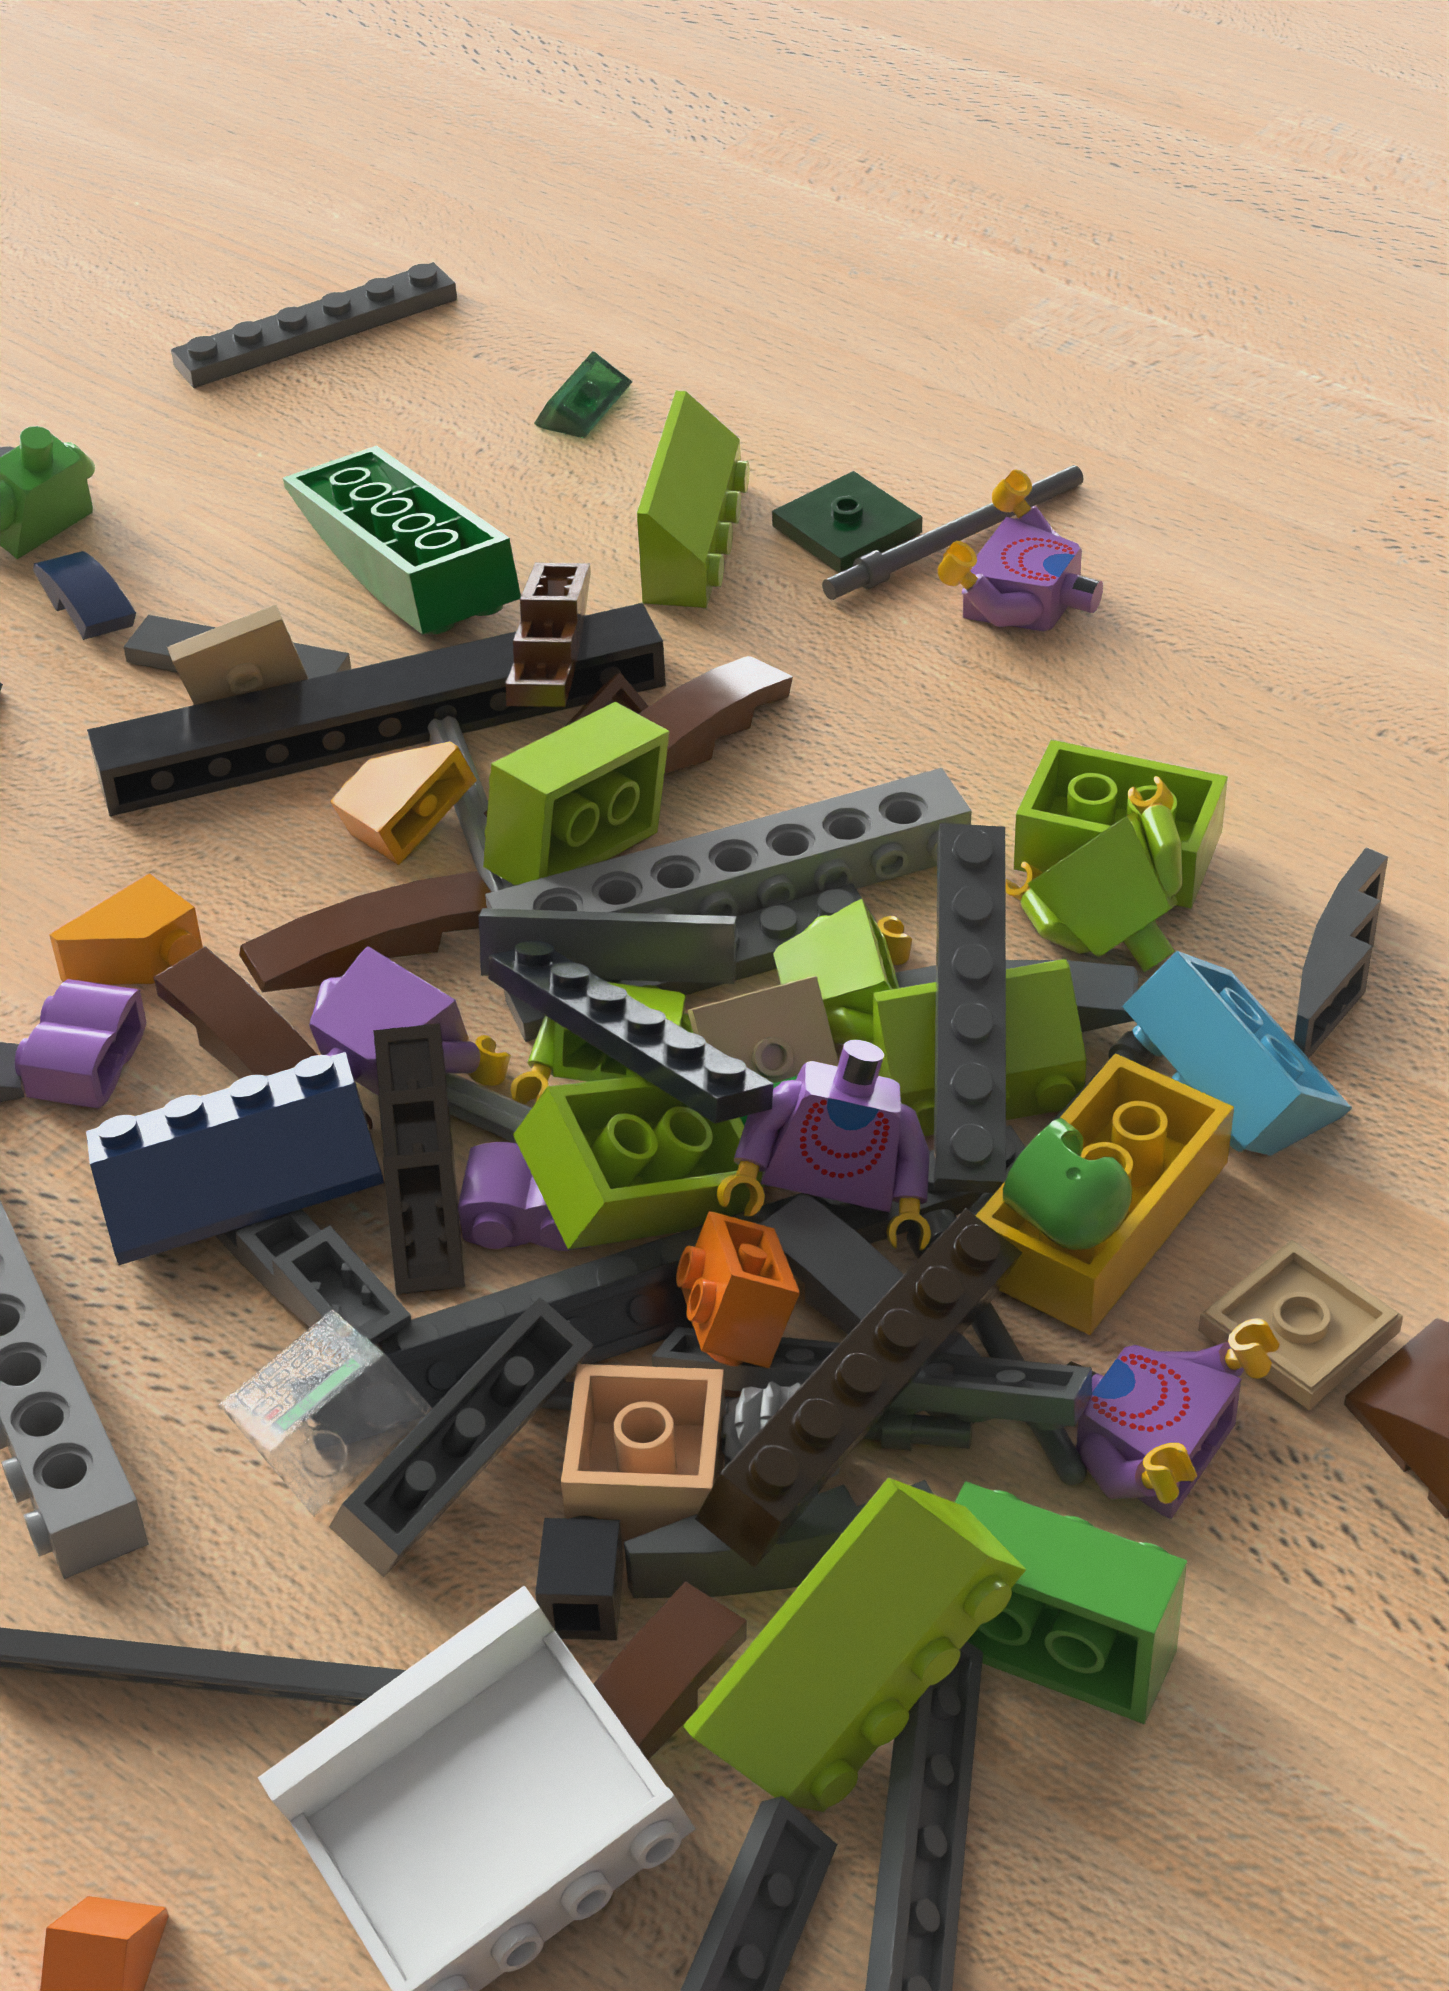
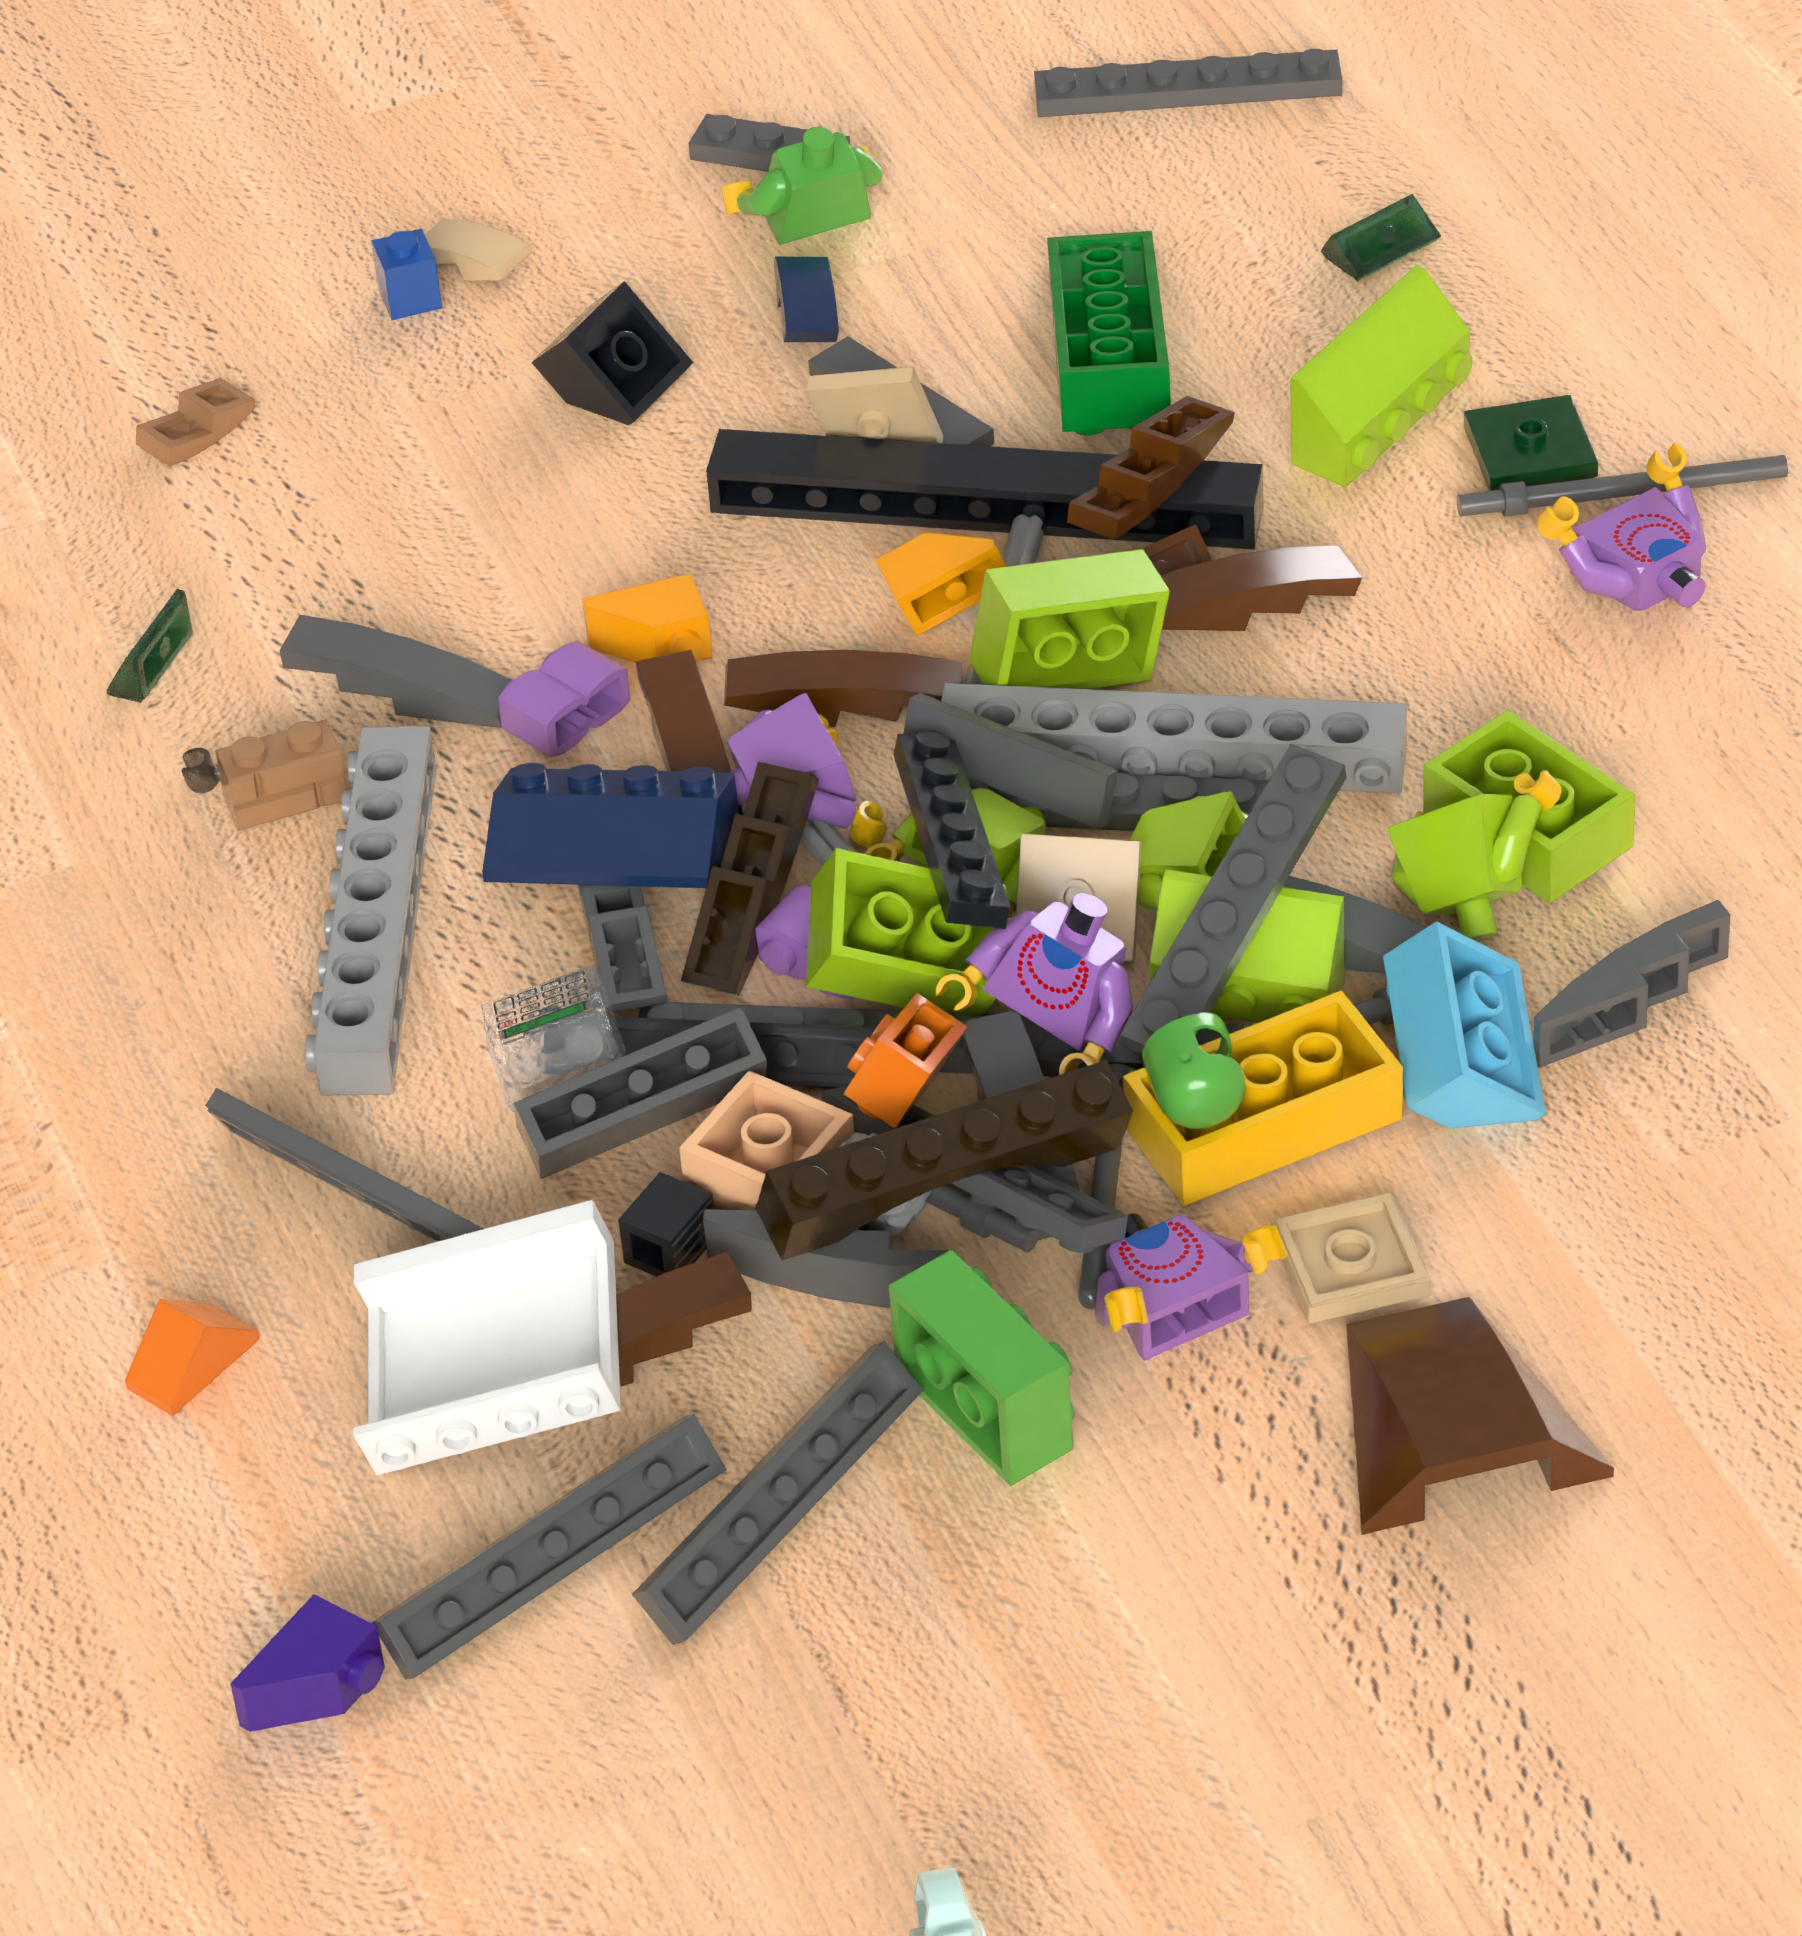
camera: 30 degrees right, 0 degrees up
lime slope [683,1477,1026,1812] -> none

